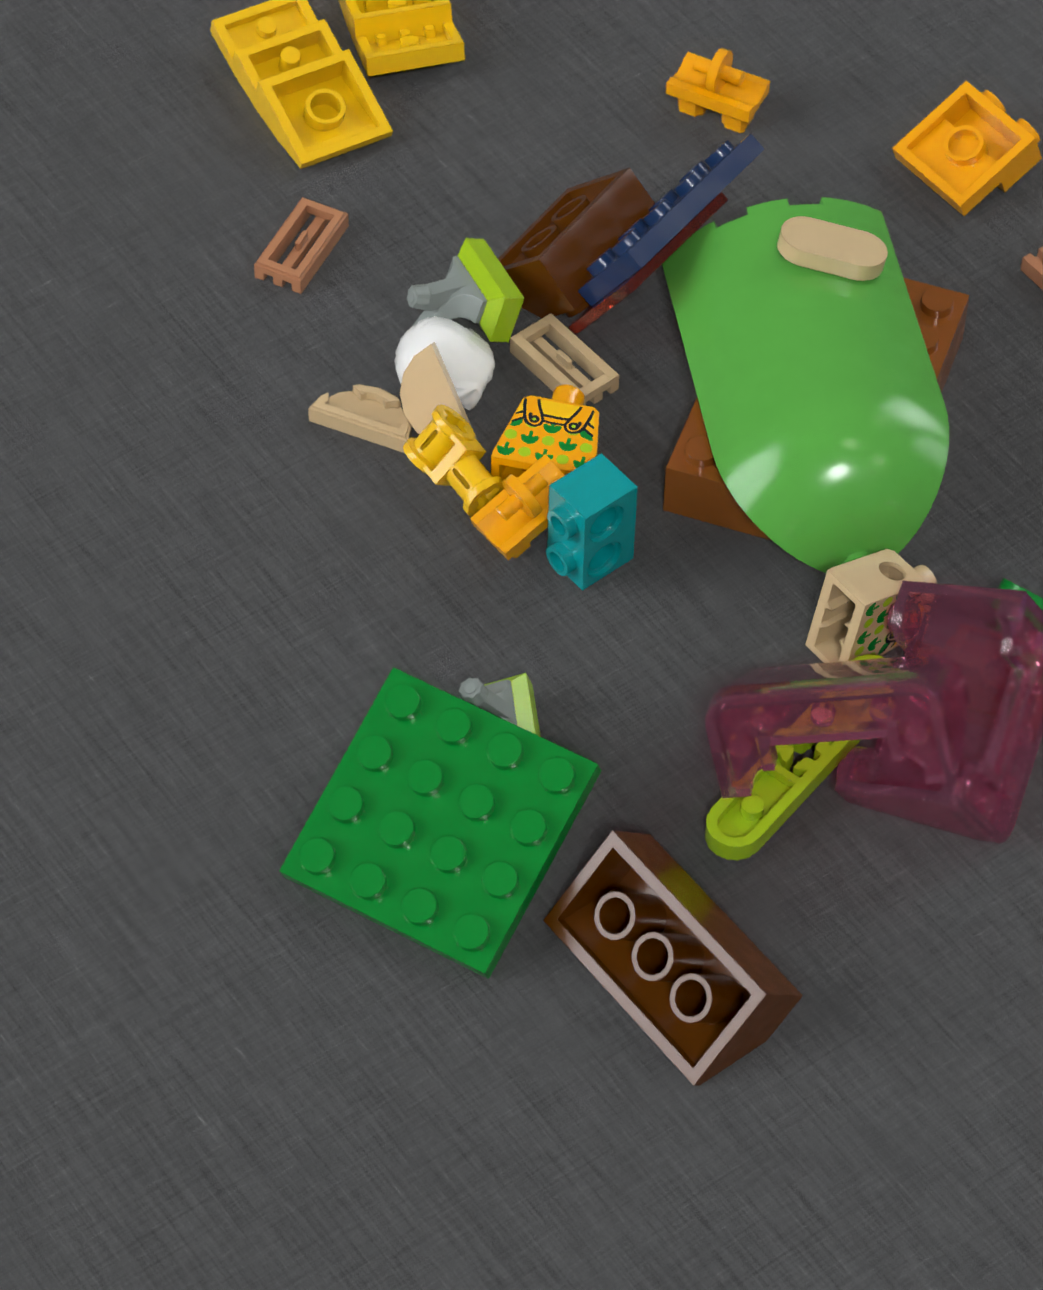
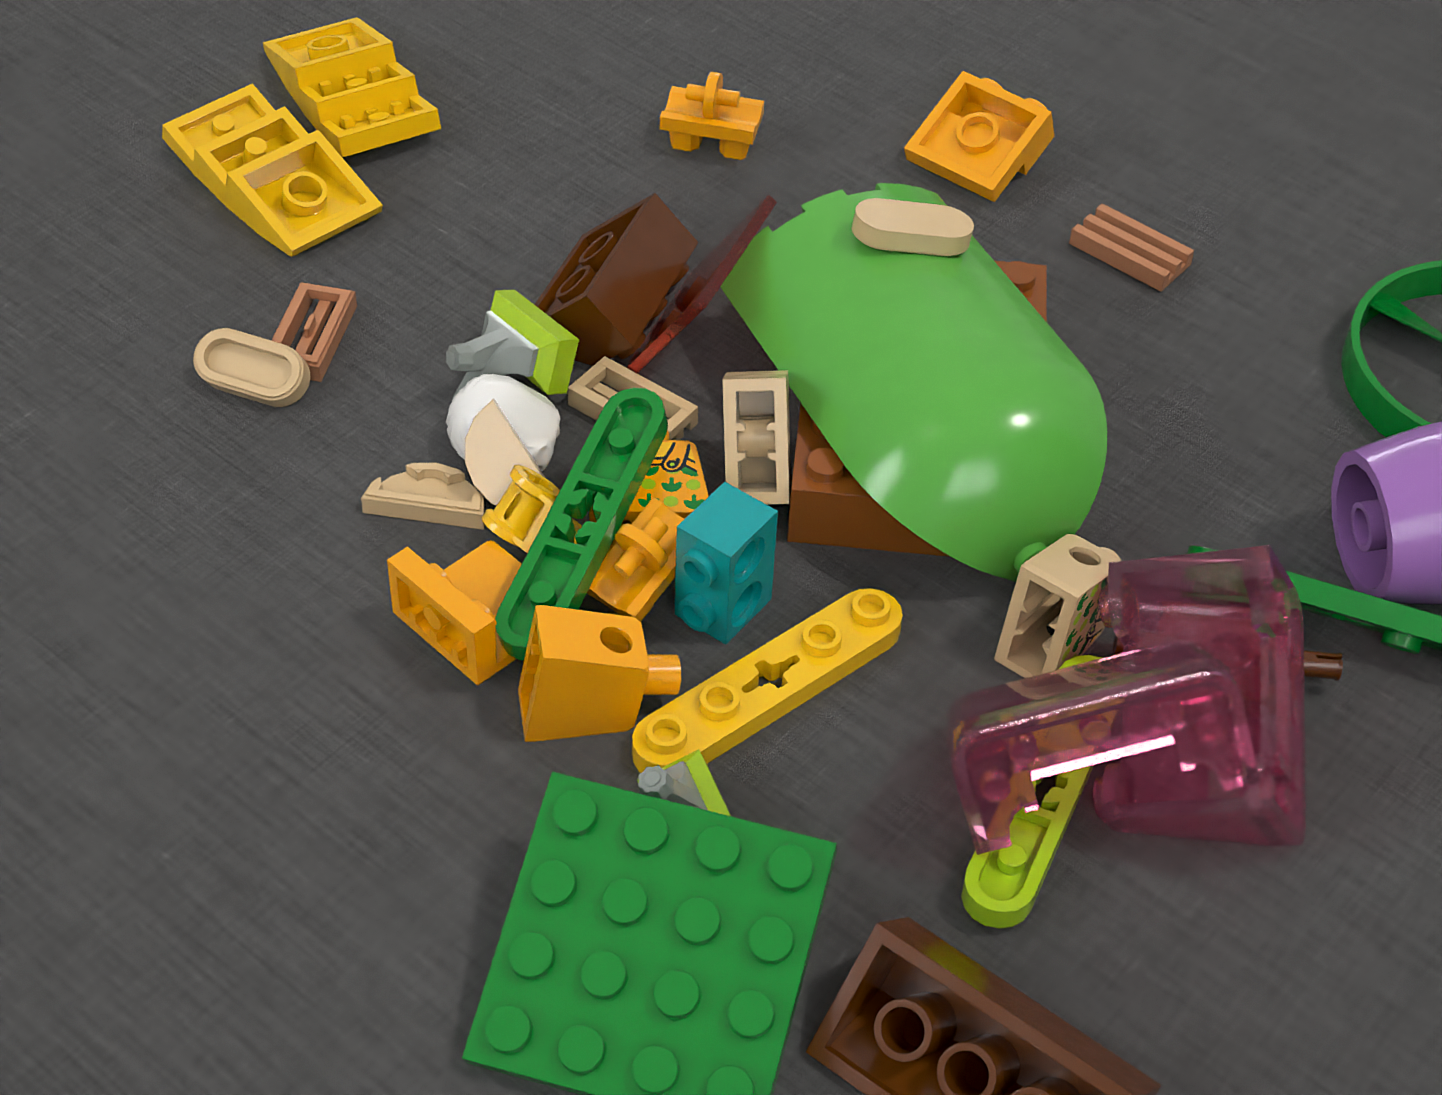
camera: 15 degrees left, 5 degrees down
dark blue plate [578,134,764,307] -> none
none -> tan tile [193,328,310,407]
none -> light orange bracket [387,540,522,686]
none -> green piece [495,388,668,660]
none -> light orange torso [518,605,681,742]
none -> yellow piece [632,588,903,773]
none -> tan brick [722,370,791,505]

